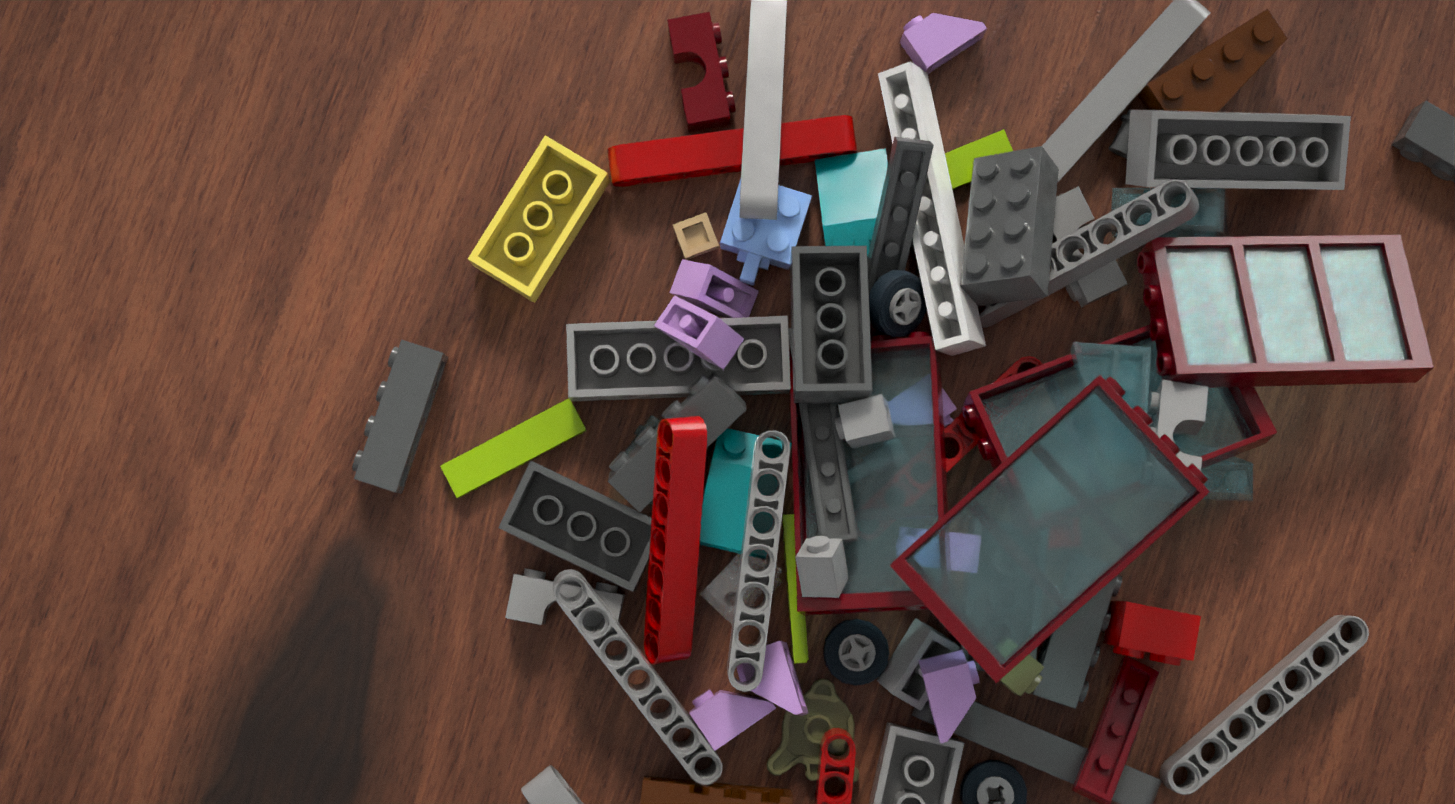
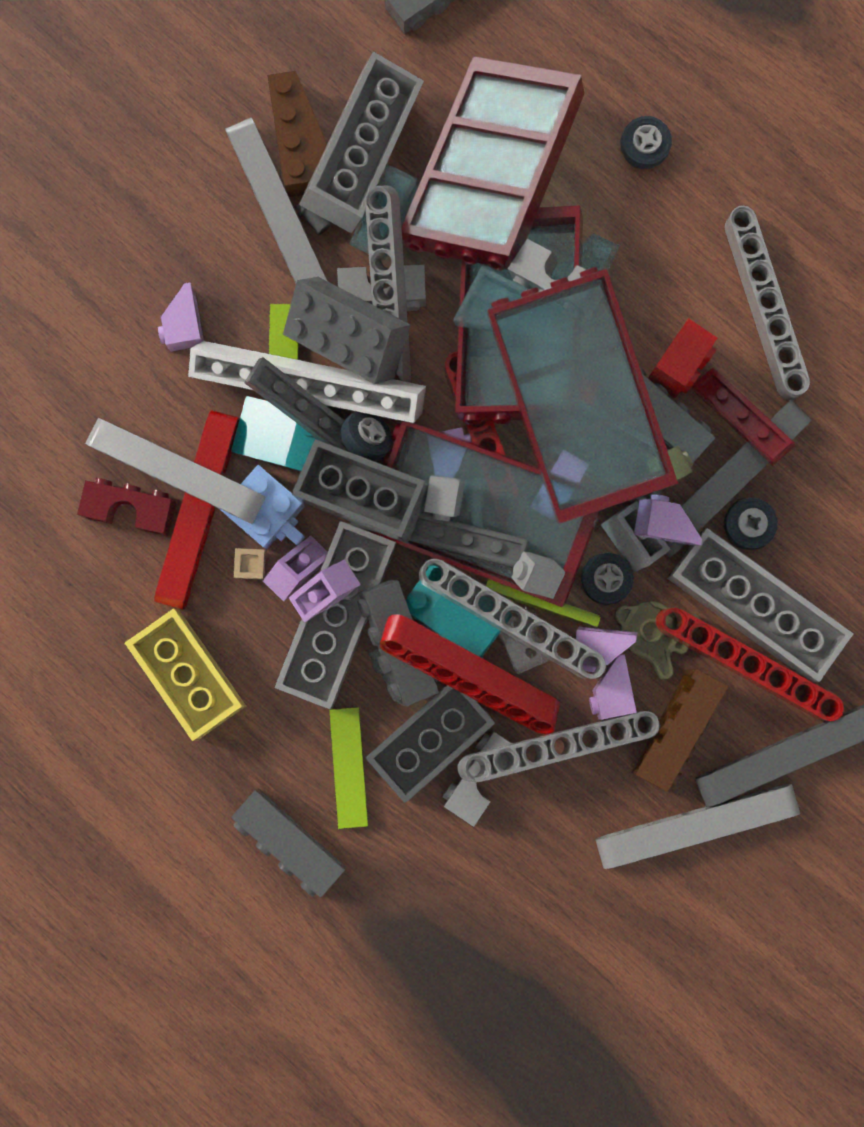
camera: 65 degrees left, 0 degrees up
none -> black wheel [620,116,672,169]

